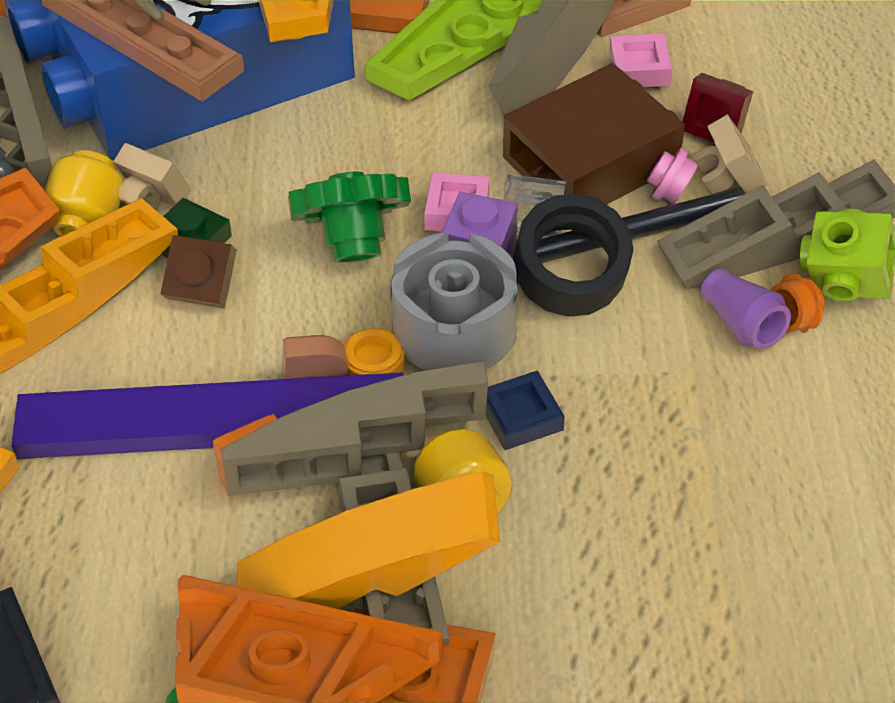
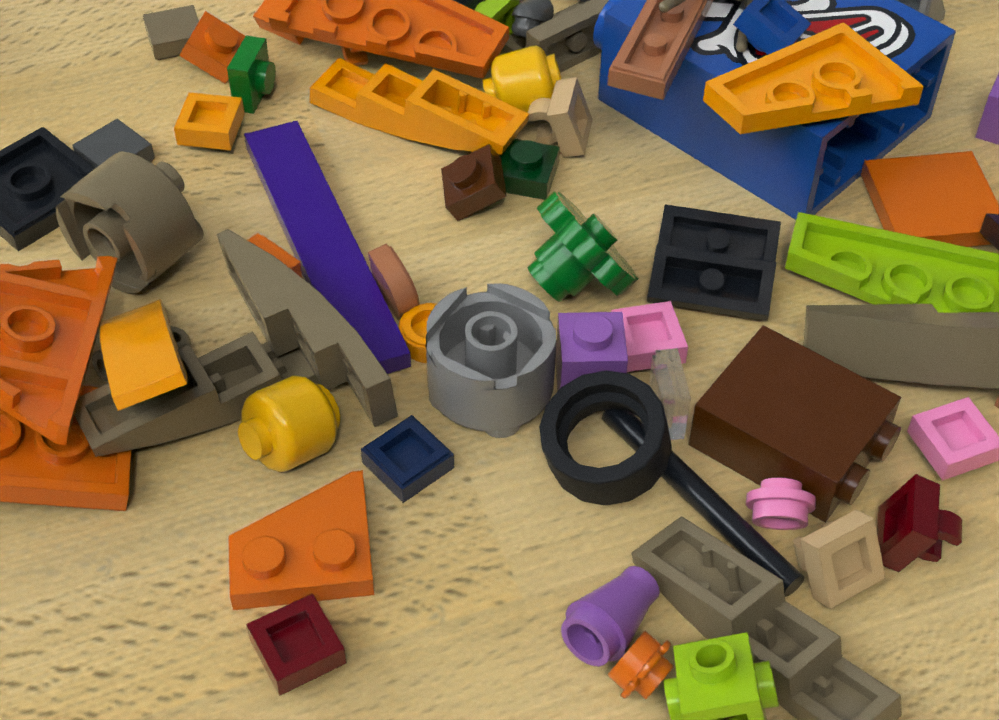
camera: 70 degrees right, 0 degrees up
none -> dark tan brick [56,151,204,293]
none -> orange wing [228,470,374,610]
none -> dark red plate [246,593,346,696]
none -> black slope [647,204,781,321]

